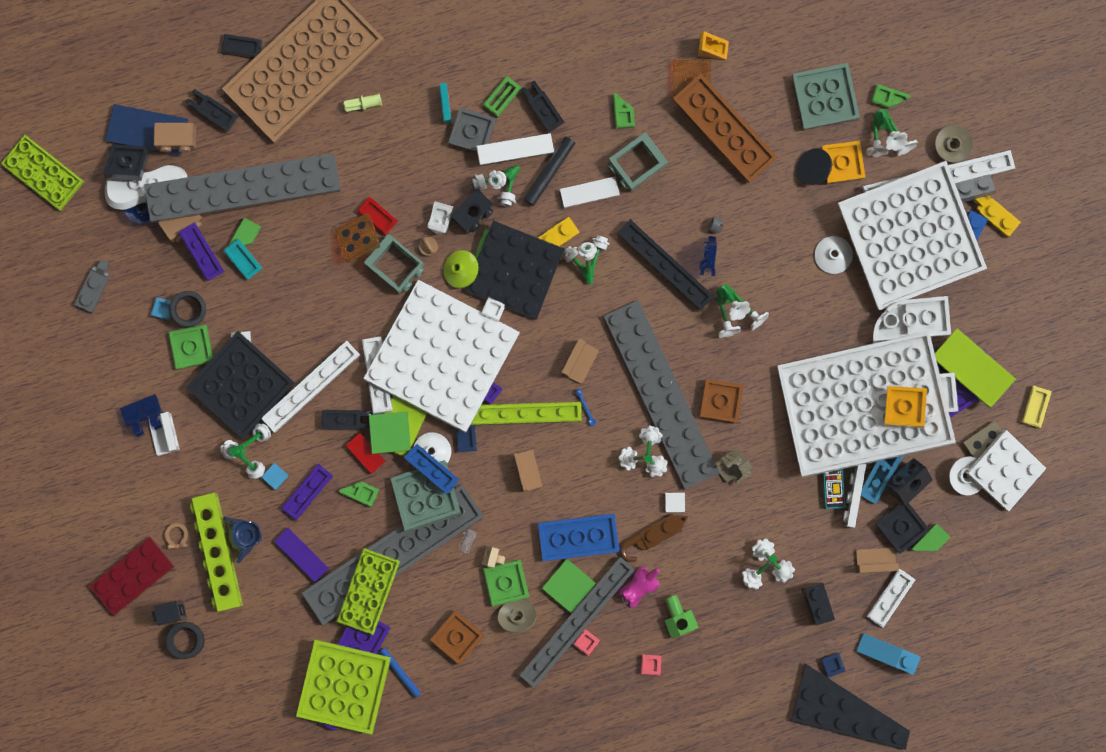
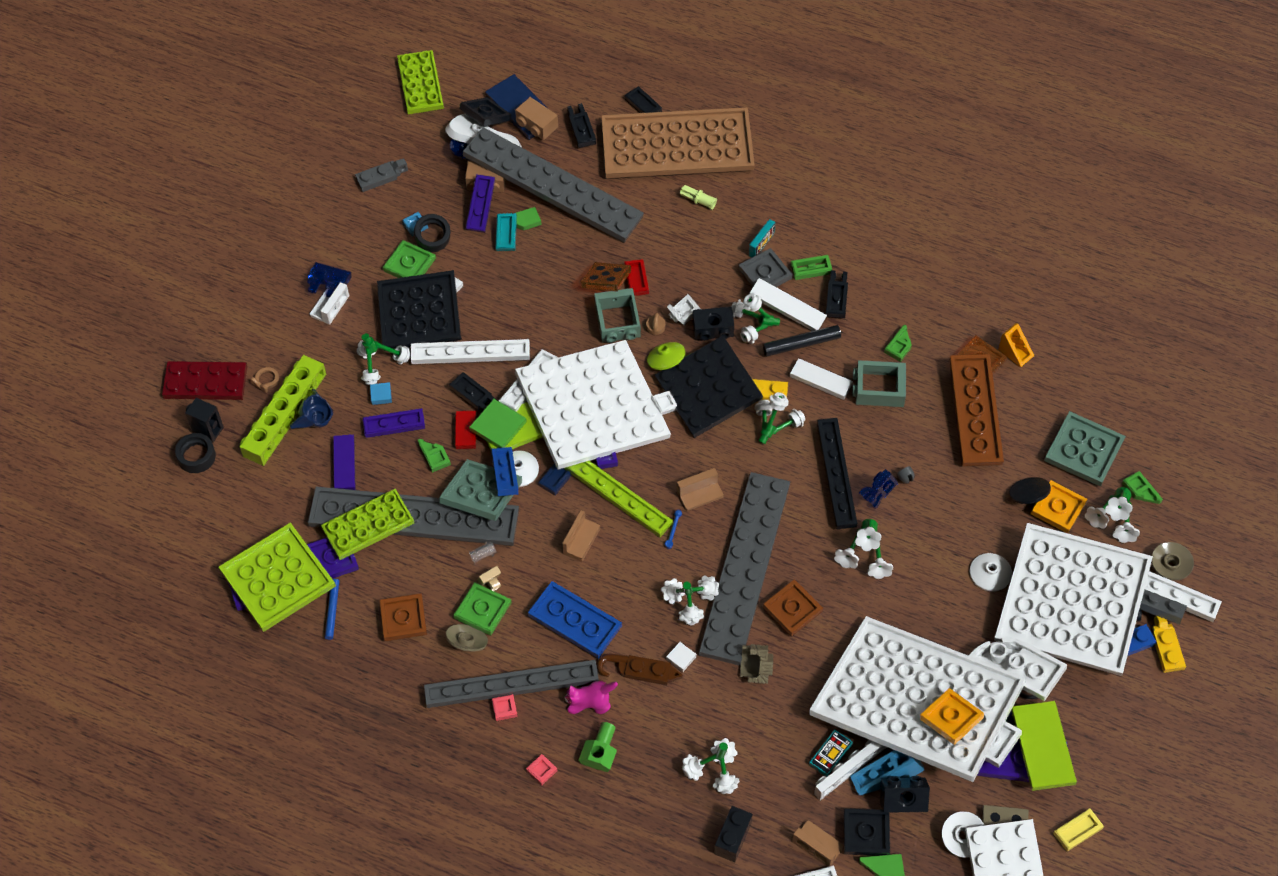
camera: 40 degrees right, 25 degrees down
bright green tile [542,559,596,613] -> none

